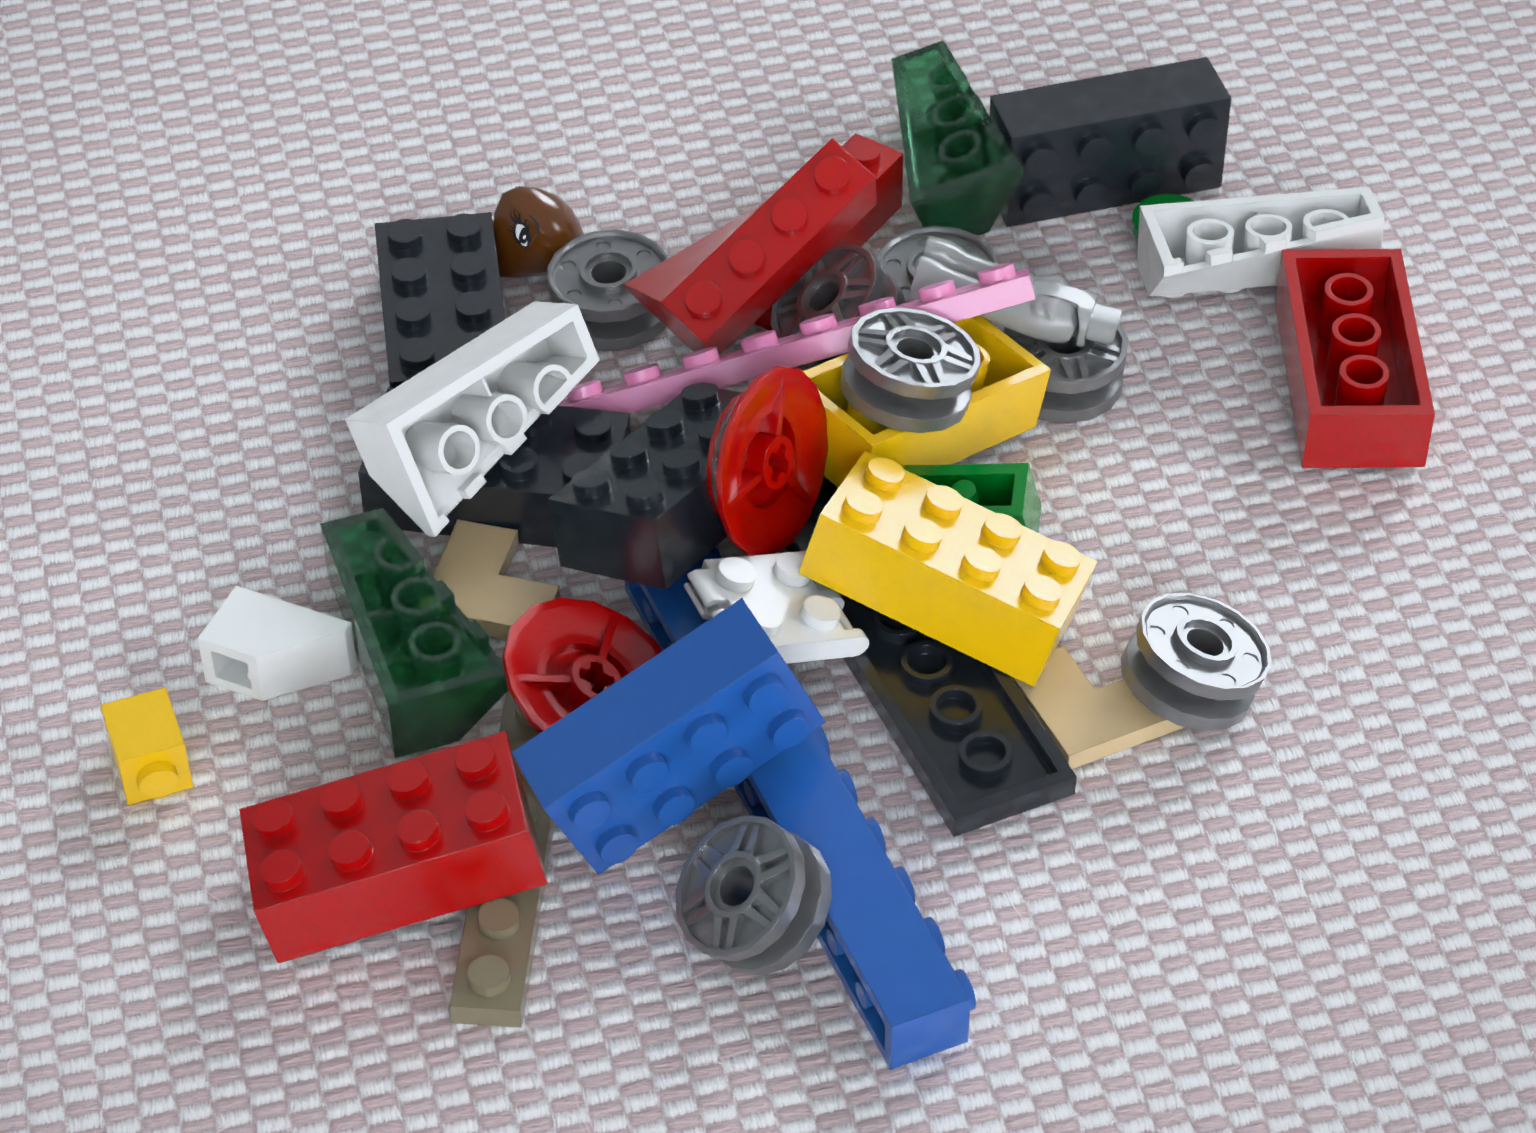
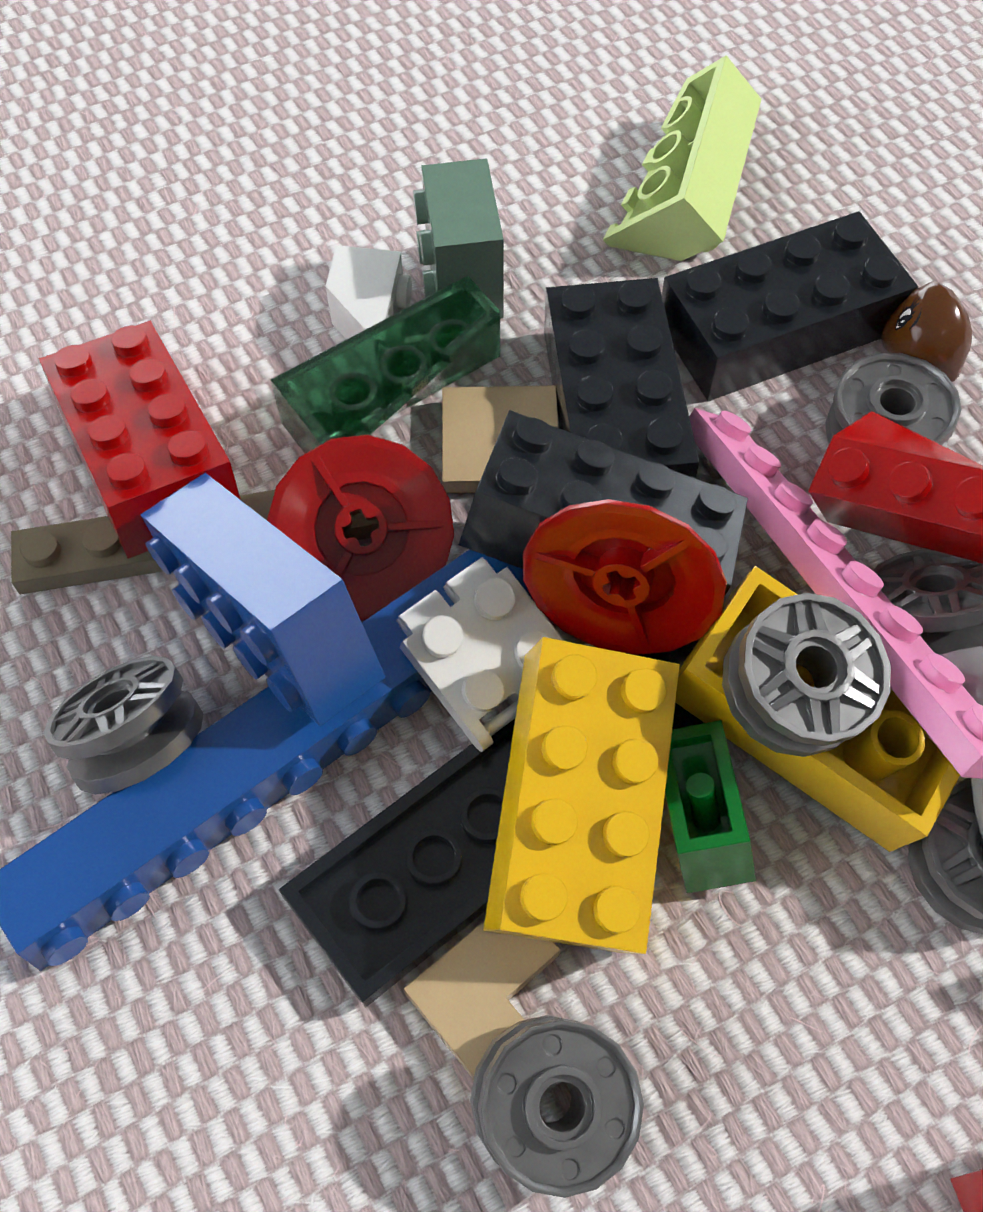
camera: 75 degrees right, 15 degrees up
yellow brick [100,687,193,806] -> none
white wedge [345,301,600,537] -> none
none -> sand green brick [413,158,504,325]
none -> yellowish green wedge [603,55,761,261]

